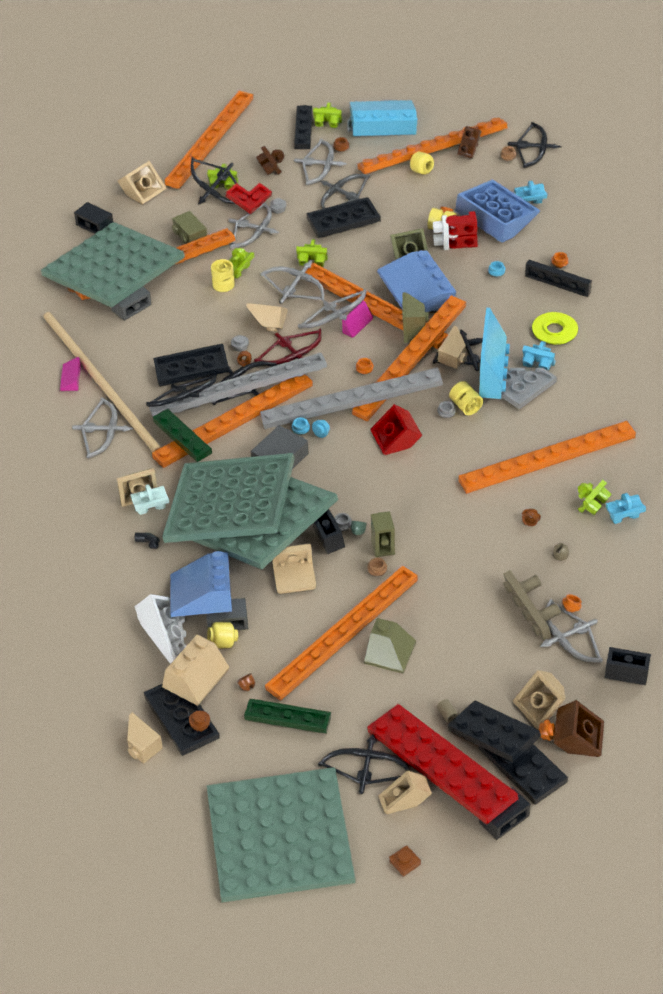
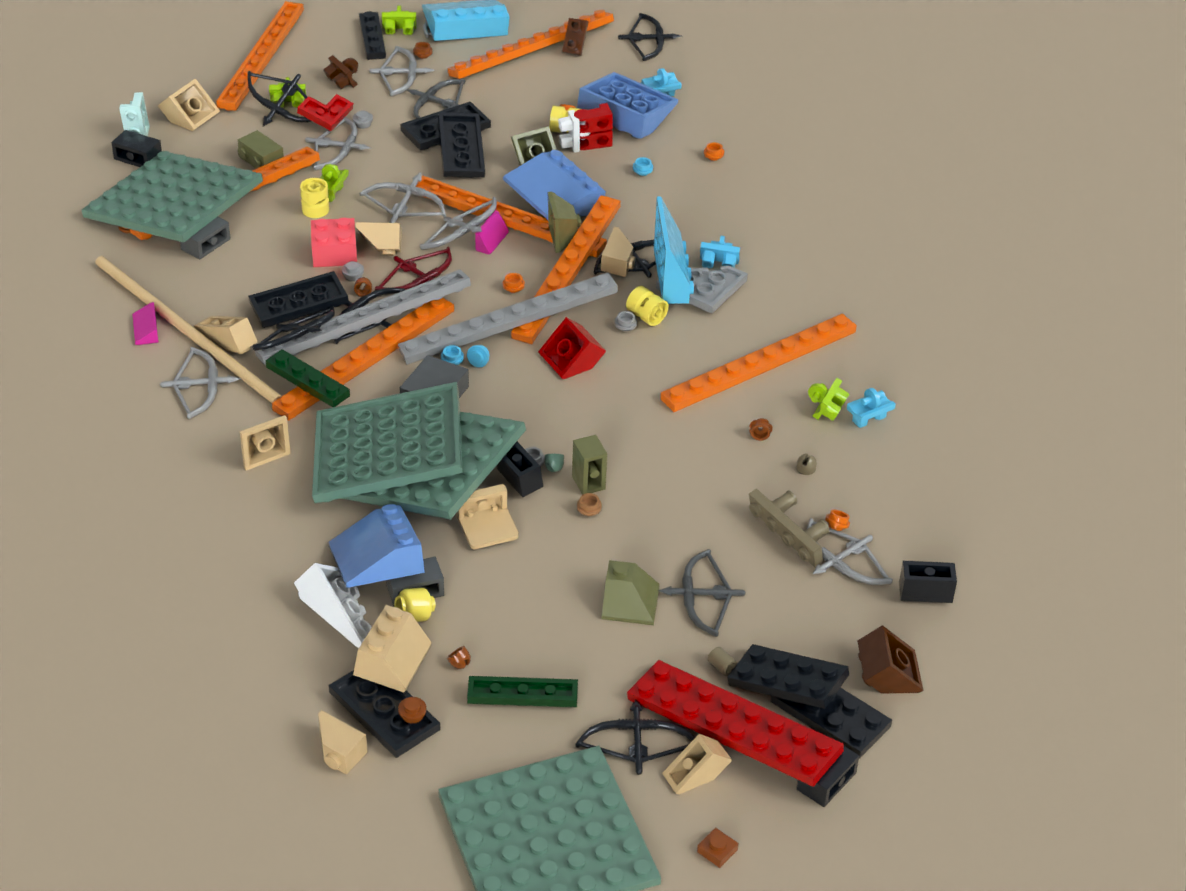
camera: 15 degrees left, 5 degrees down
light aqua hips [131,484,169,515] -> none
black arm [135,532,160,549] -> none
orange plate [265,566,418,701] -> none
lime hips [296,239,328,267] -> none
light yellow head [410,152,434,175] -> none
medium nougat plate [500,146,516,161] -> none
tan slope [513,670,565,730] -> none
black plate [525,259,592,297] -> none
neon yellow piece [532,312,578,345] -> none
orange plate [539,720,555,741] -> none
none -> light aqua bracket [119,92,150,136]
none -> tan slope [194,316,258,354]
none -> coral brick [311,218,357,267]
none -> black plate [438,113,485,178]
none -> dark grey piece [658,549,746,637]

